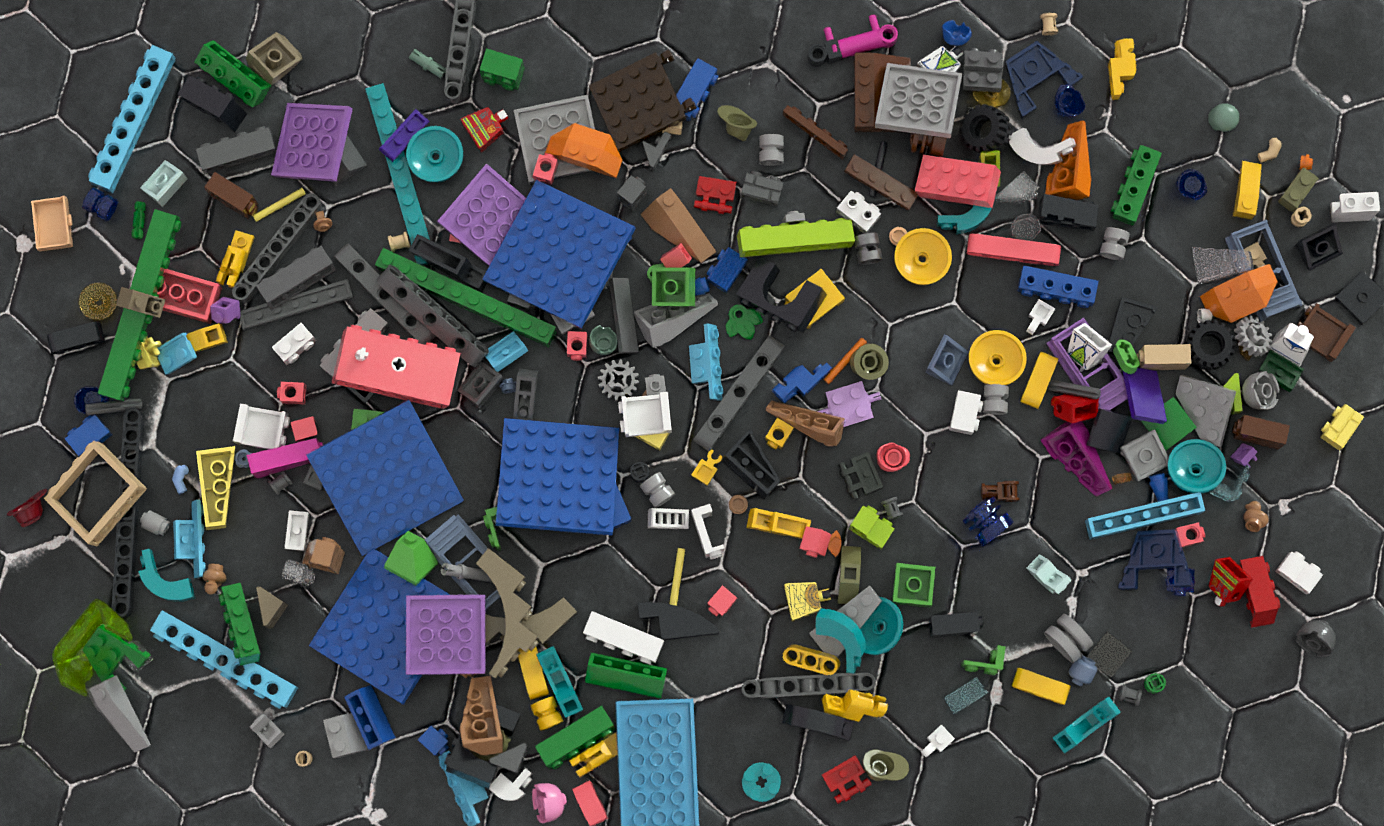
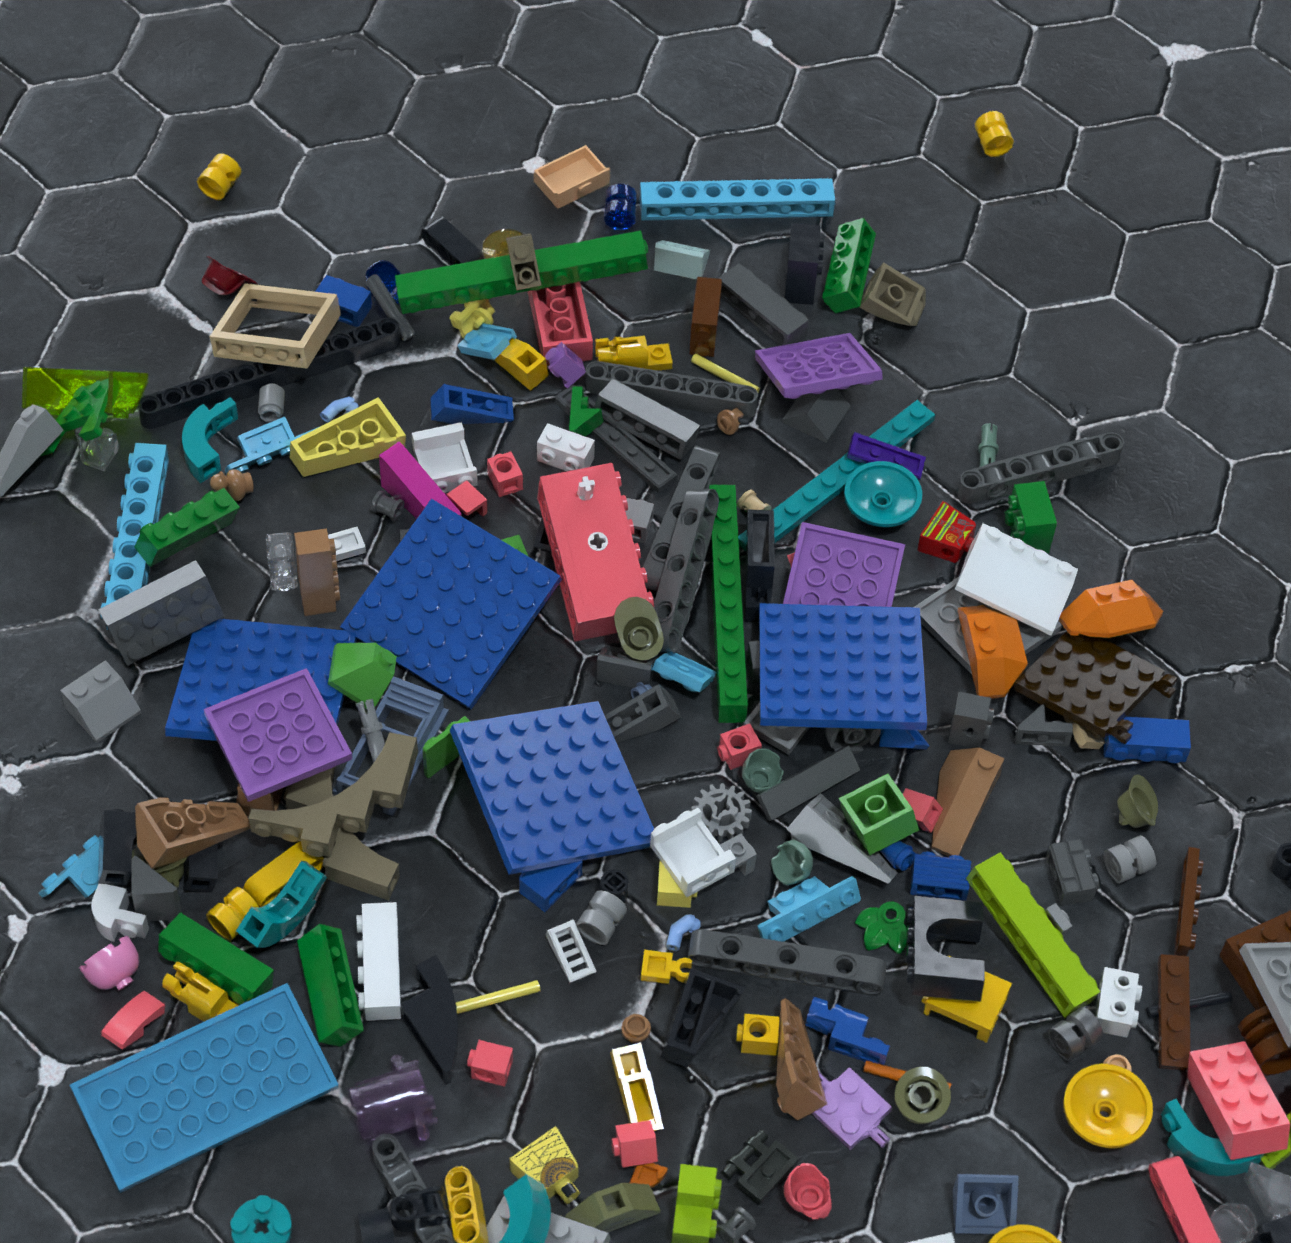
camera: 60 degrees right, 25 degrees down
light grey bracket [250,714,285,748] -> none
dark tan slope [256,587,288,629] -> none
tan hinge [295,751,313,767] -> none
blue brick [344,685,395,750] -> none
blue brick [418,725,449,756] -> none
coral brick [533,153,558,185] -> none
white panel [691,504,724,560] -> none
red plate [694,176,736,214] -> none
none -> dark grey brick [98,560,224,666]
none -> clear purple container [348,1054,438,1140]
none -> black piece [391,1186,452,1232]
none -> blue slope [431,384,514,424]
none -> green slope [569,387,603,437]
none -> olive piece [614,597,664,661]
none -> light blue arm [666,914,701,951]
none -> sand green hair [771,840,813,886]
none -> white slope [955,523,1078,636]
none -> orange wedge [1058,580,1163,638]

